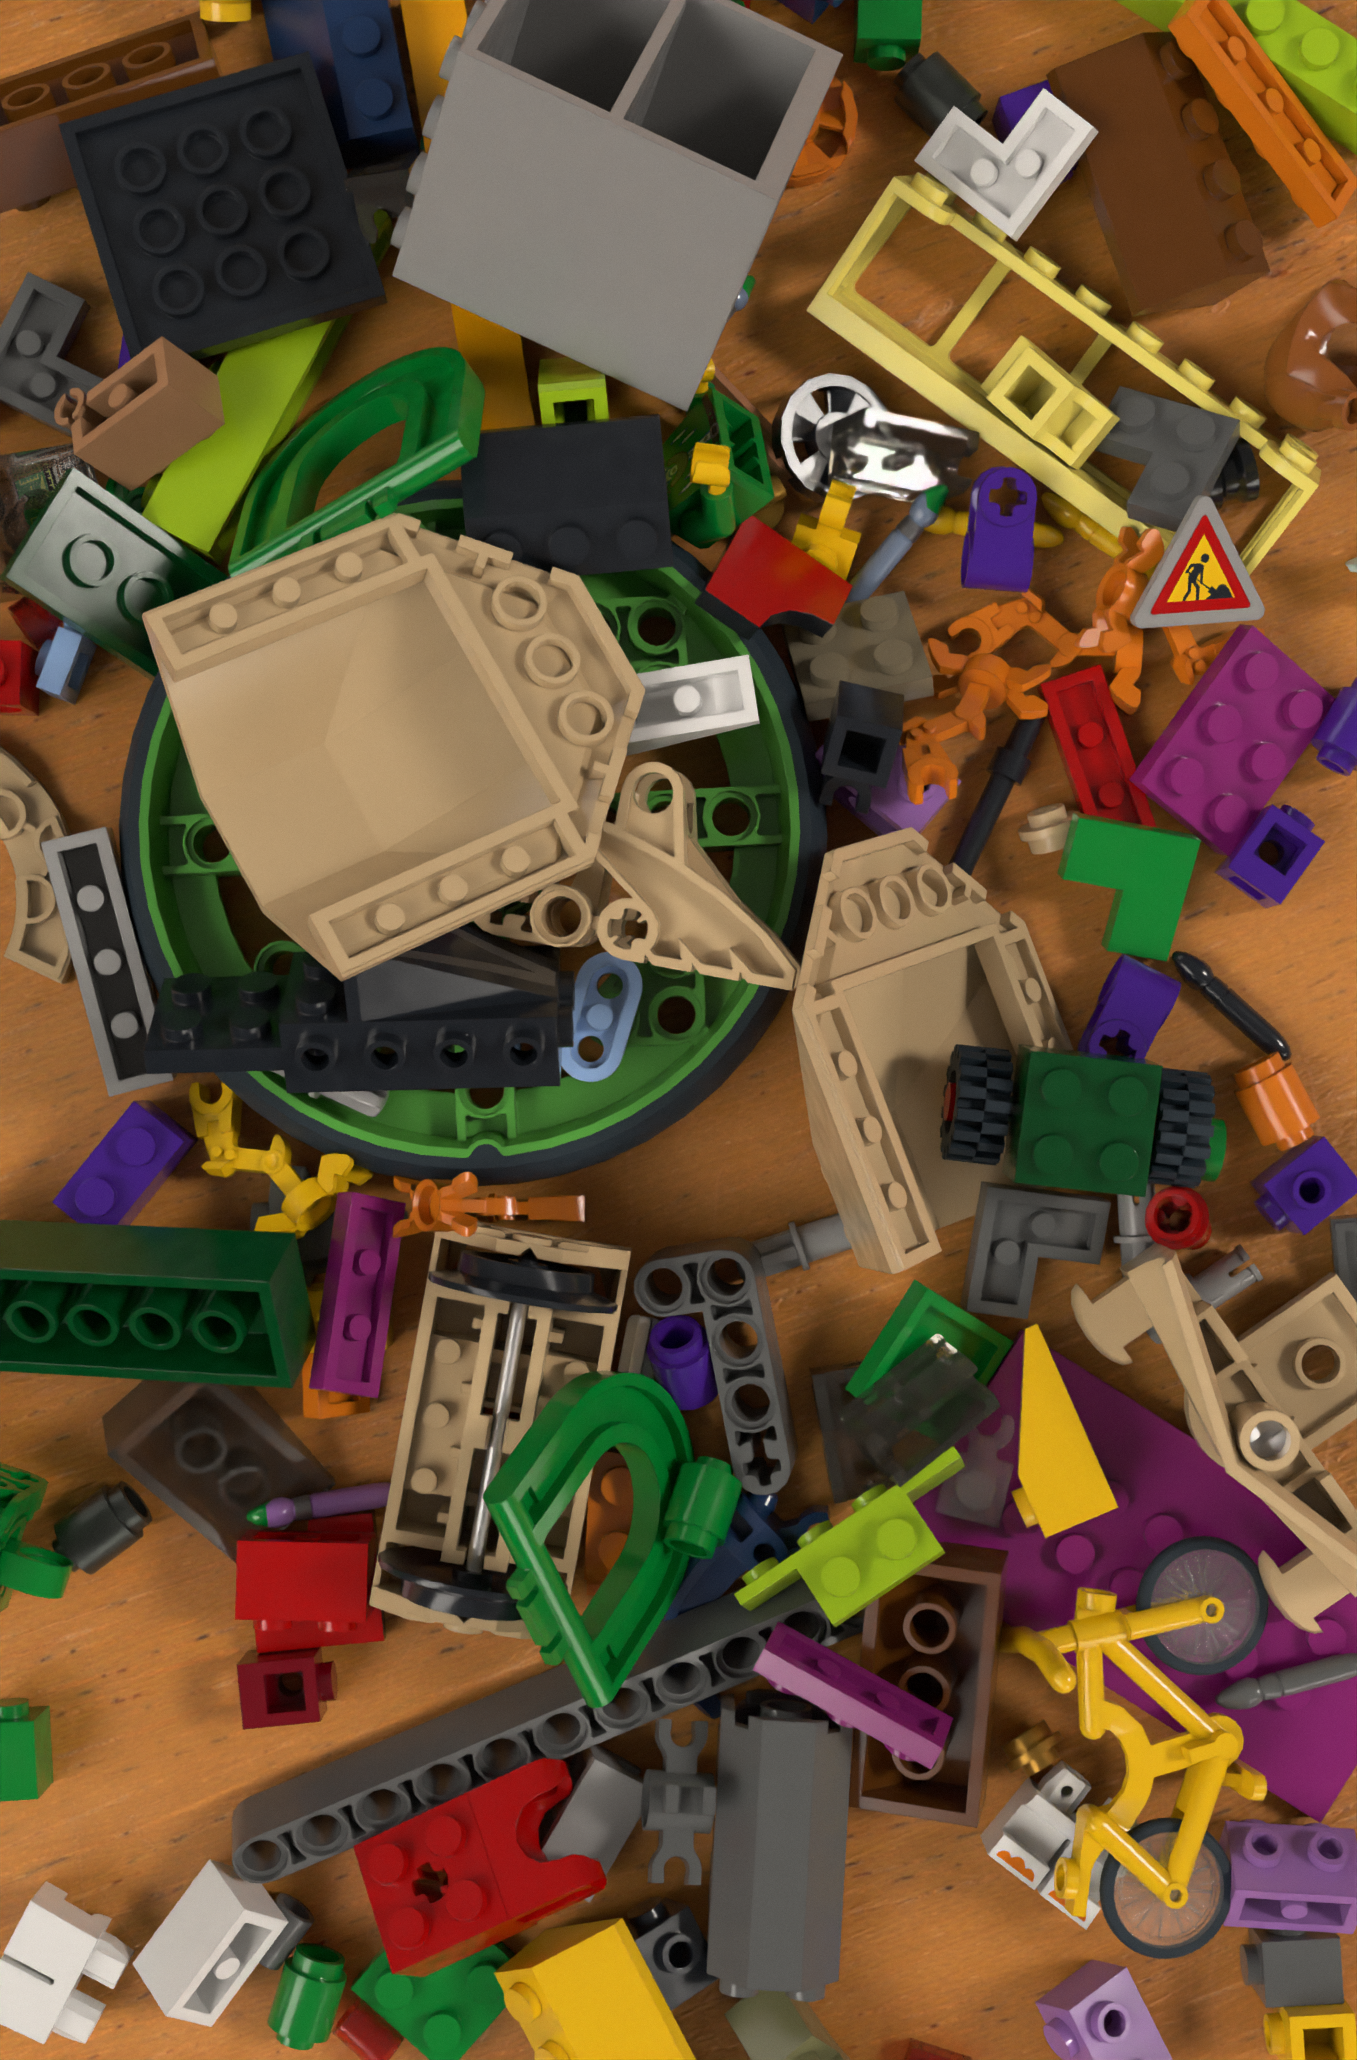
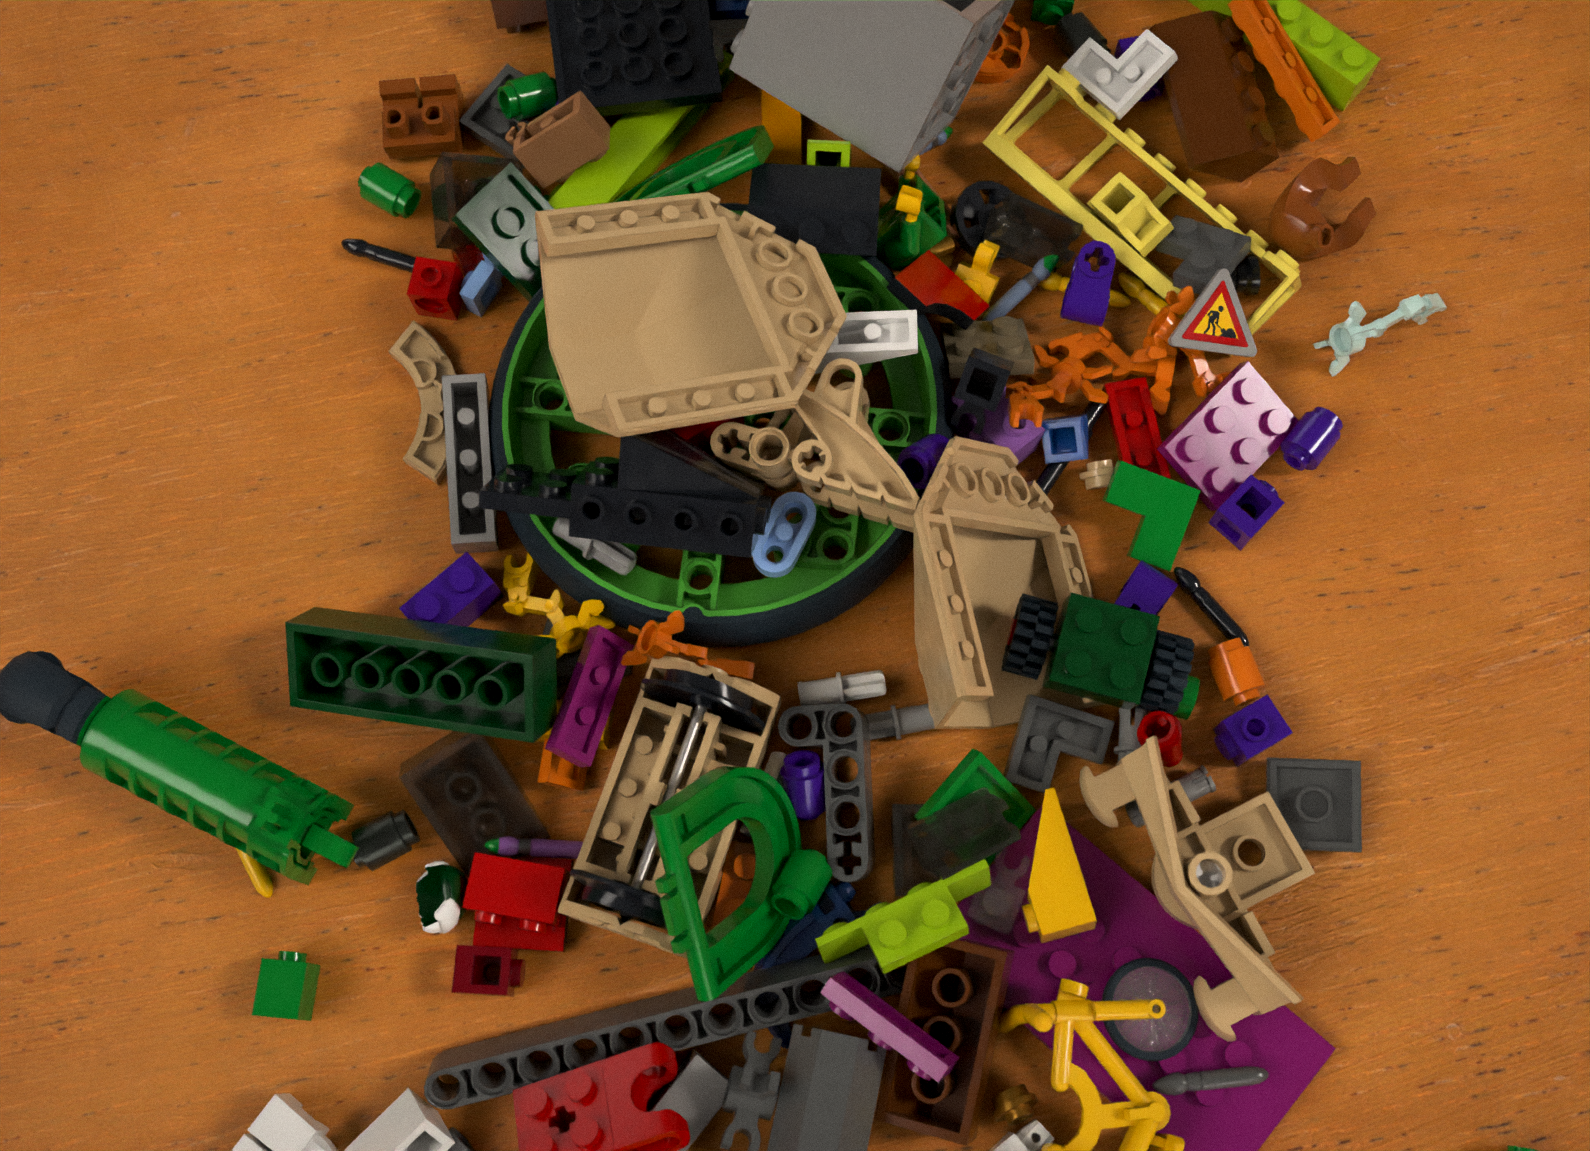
camera: 10 degrees right, 15 degrees down
none -> dark green hair [416,860,468,934]
none -> green brick [497,71,558,121]
none -> white axle [798,670,887,706]
none -> dark purple brick [897,434,949,489]
none -> blue slope [1042,414,1088,464]

